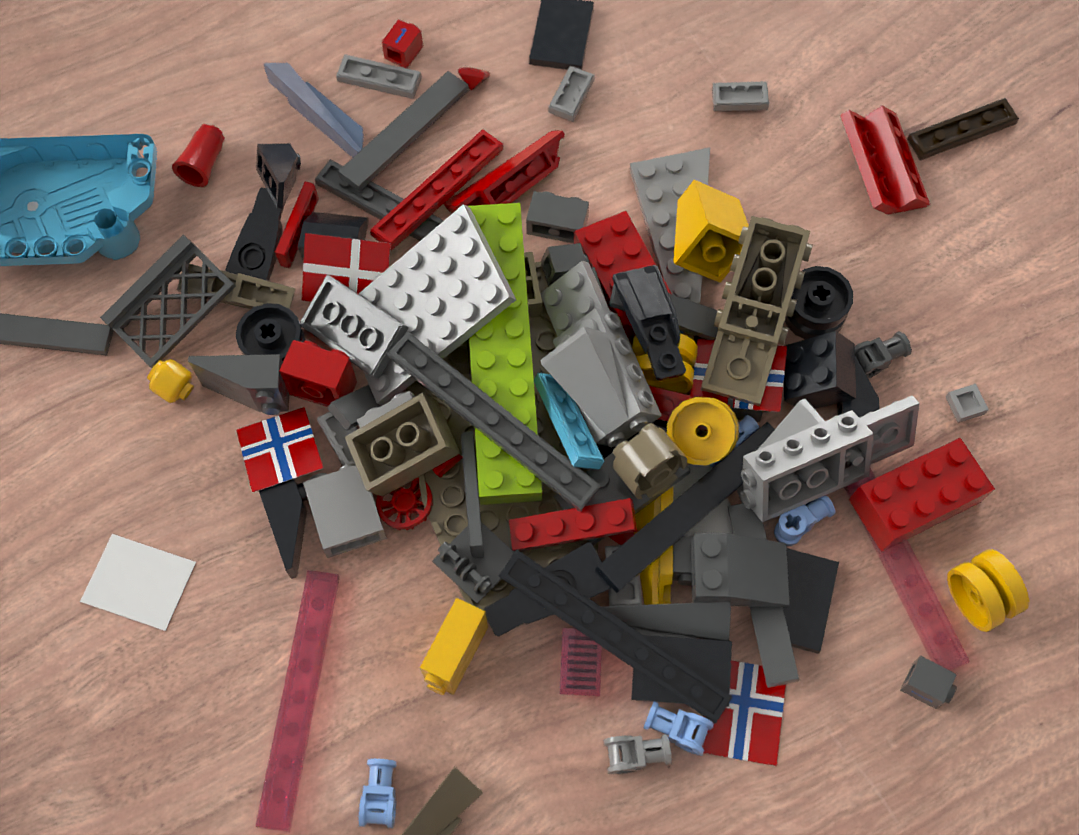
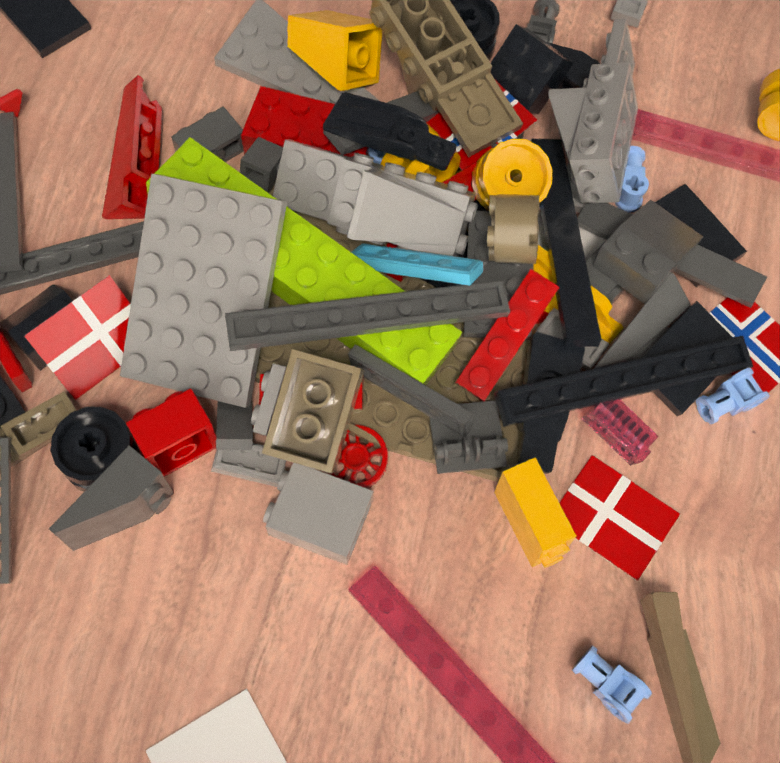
camera: 55 degrees left, 0 degrees up
yellow head [147,359,194,403] -> none
sticker [236,407,323,493] -> none
black slope [259,478,308,579] -> none
tile [300,274,408,379] -> none
red tile [370,129,503,251] -> none
light grey plate [548,66,595,122] -> none
light grey connector [603,734,672,775] -> none
red brick [848,437,995,552] -> none
none -> red sticker [559,455,680,581]

